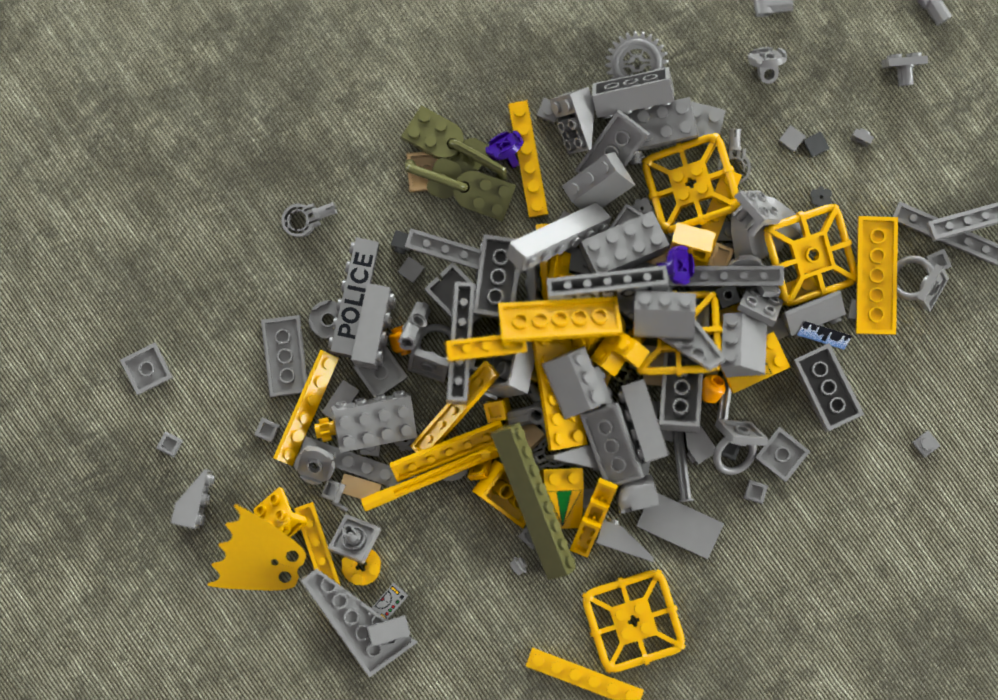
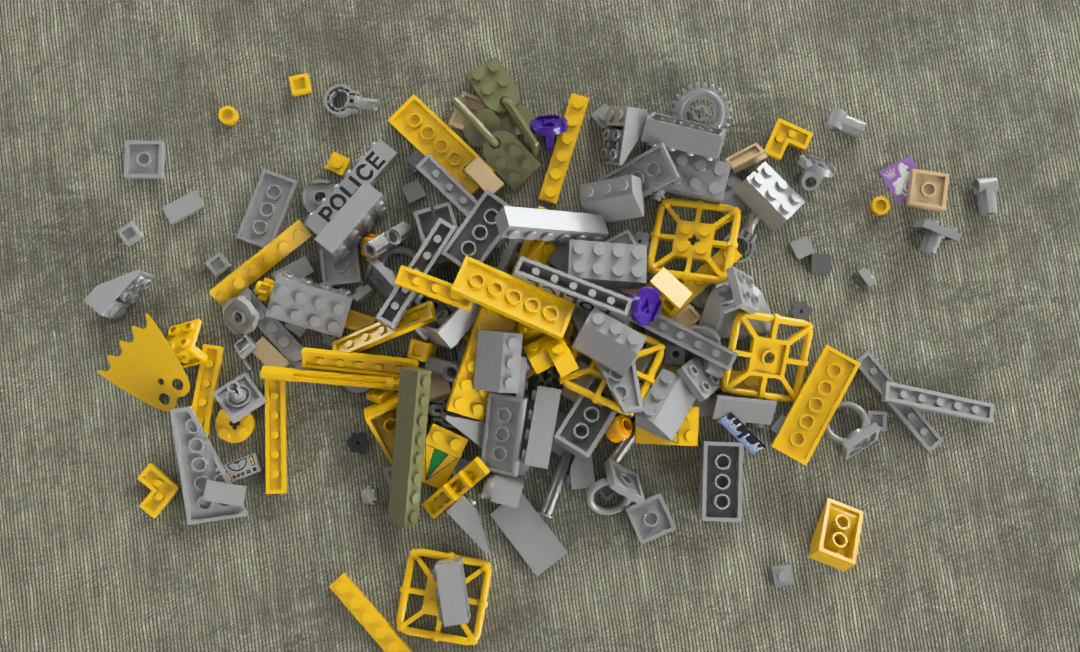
camera: 25 degrees right, 0 degrees up
light grey tile [743,479,768,504] -> none
none -> yellow plate [137,463,182,518]
none -> light grey tile [162,190,206,225]
none -> yellow tile [218,106,239,126]
none -> yellow plate [265,379,287,494]
none -> yellow plate [289,73,312,97]
none -> yellow plate [325,151,351,177]
none -> yellow tile [345,309,376,331]
none -> black plant [347,432,369,454]
none -> light grey plate [352,284,374,303]
none -> yellow plate [388,94,495,195]
none -> light grey piece [432,557,471,627]
none -> tan tile [464,157,504,194]
none -> tan tile [724,143,767,174]
none -> light grey piece [734,162,805,232]
none -> yellow plate [764,118,813,161]
none -> yellow slope [808,498,864,572]
none -> yellow tile [869,196,890,216]
none -> sticker [880,155,918,203]
none -> tan tile [906,168,950,212]

